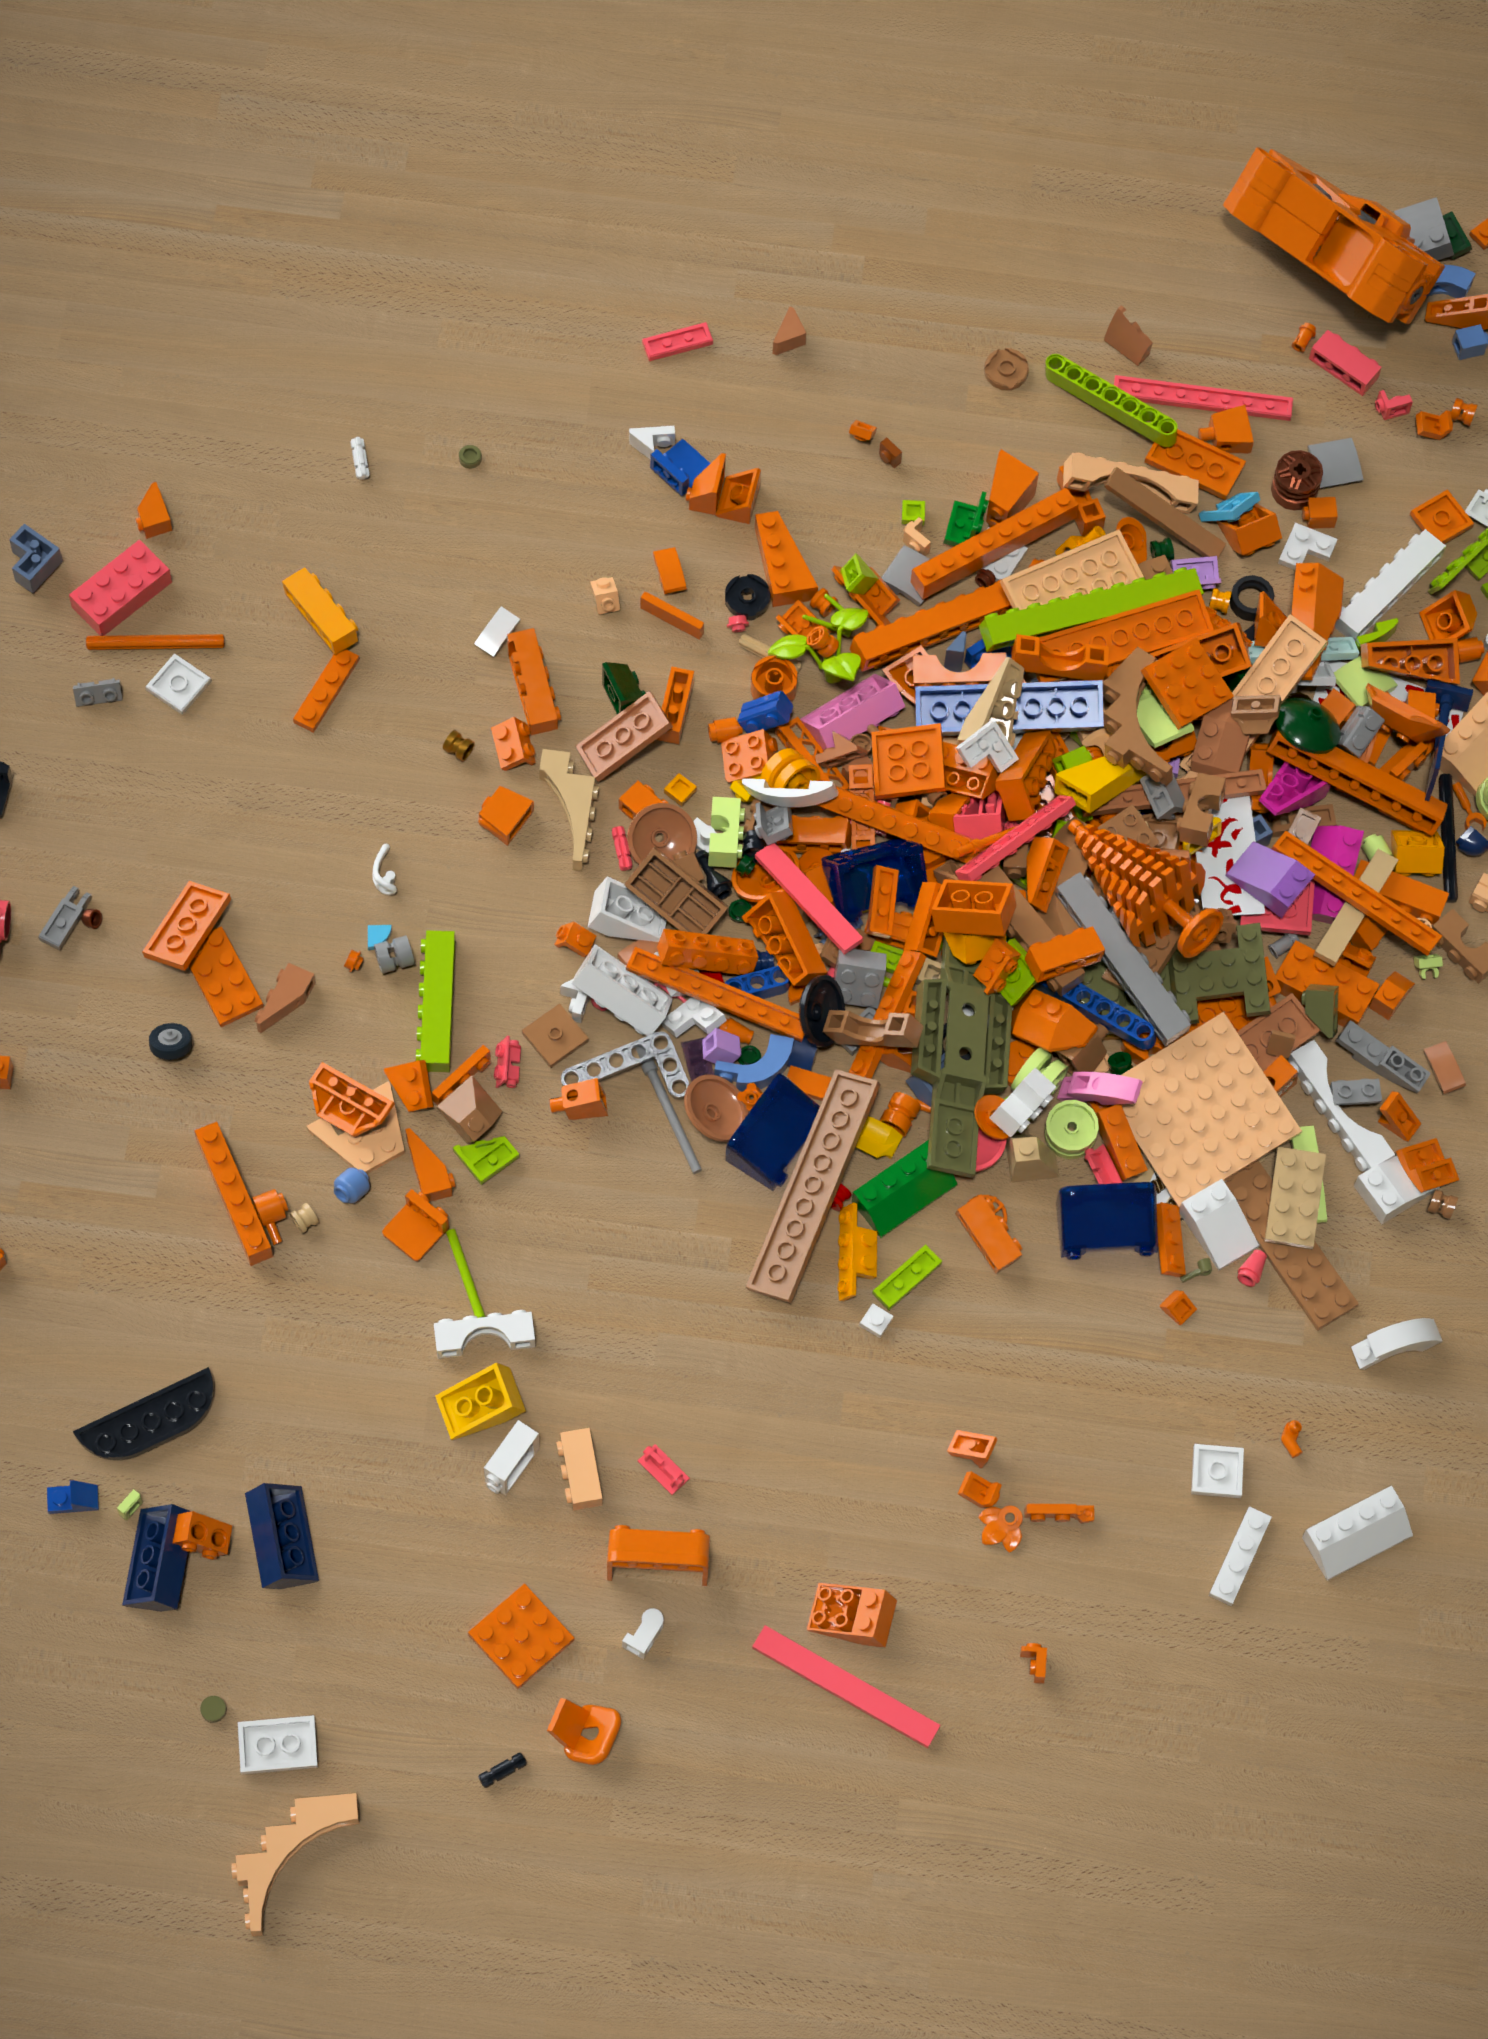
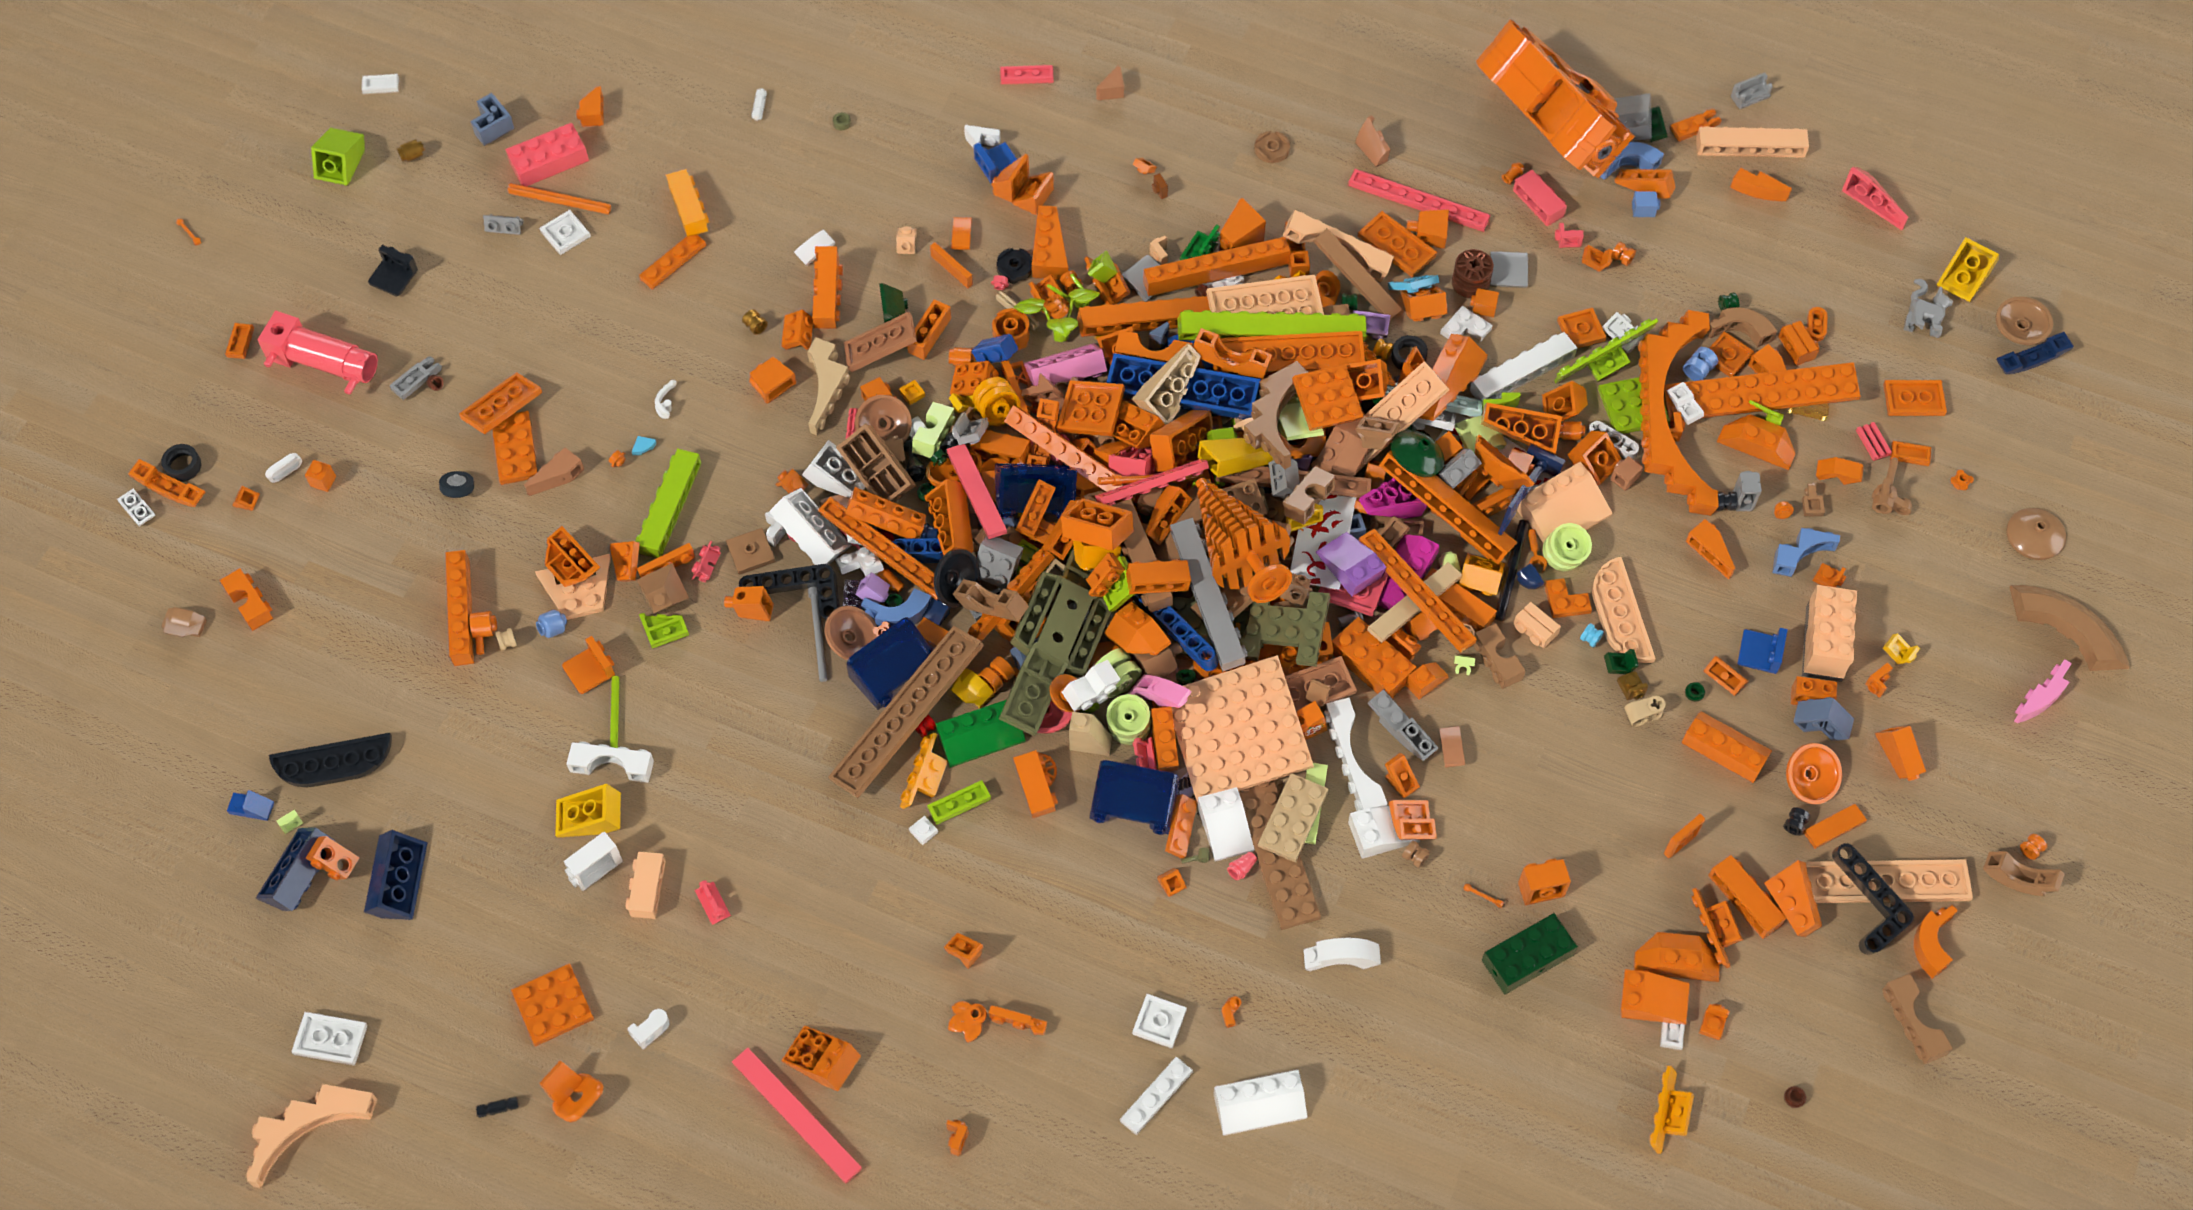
camera: 20 degrees right, 5 degrees down
olive tile [200,1696,226,1723] -> none
light grey wheel [374,935,415,974] -> none
orange slope [405,1128,455,1202] -> none
orange windscreen [607,1525,710,1586] -> none
white slope [742,779,839,807] -> none
lime plate [901,500,925,525] -> none
white plate [956,720,1019,773] -> none
orange bracket [958,1471,1002,1508] -> none
lime beam [1045,354,1177,447] -> none
olive slope [1302,984,1339,1038] -> none
light grey bracket [1330,1079,1382,1106] -> none

